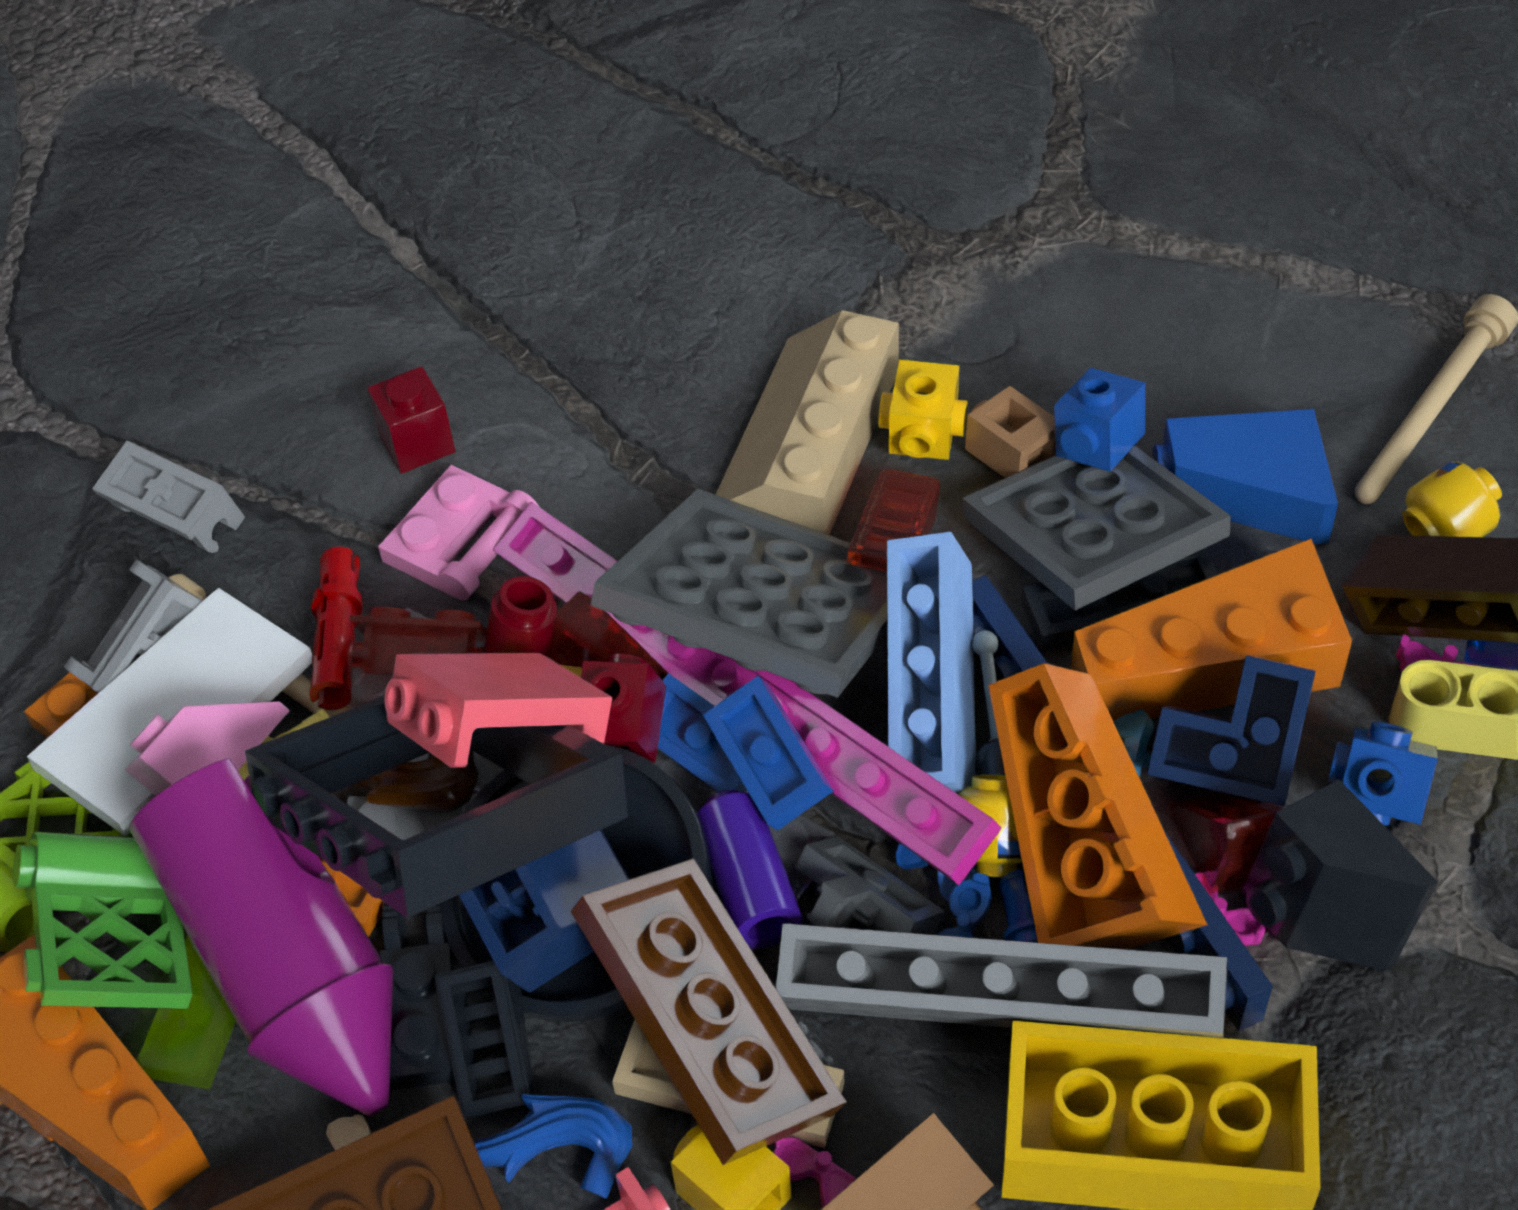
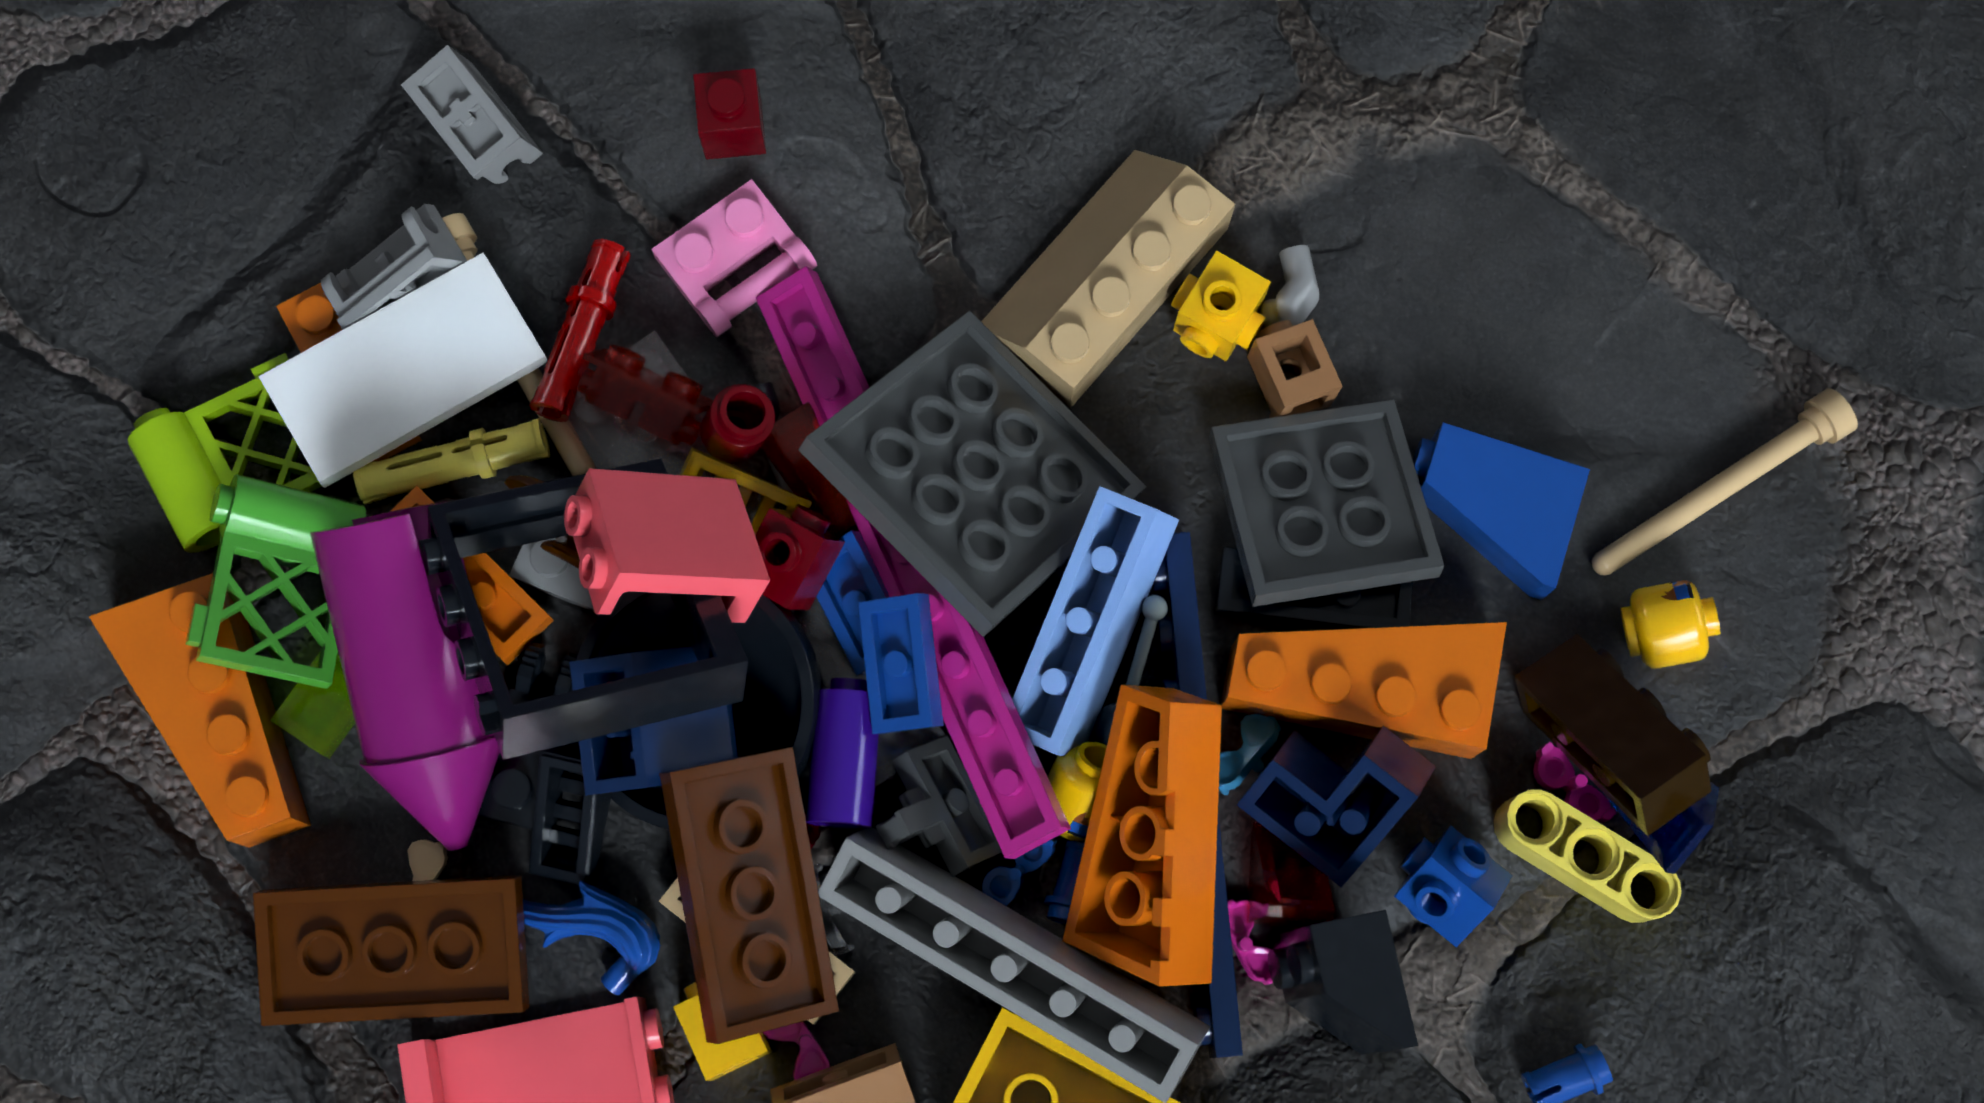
camera: 15 degrees right, 25 degrees up
bright pink slope [125,702,290,796] -> none
clear red slope [847,469,940,572] -> none
blue brick [1054,368,1145,472] -> none
none -> light grey arm [1260,245,1319,327]

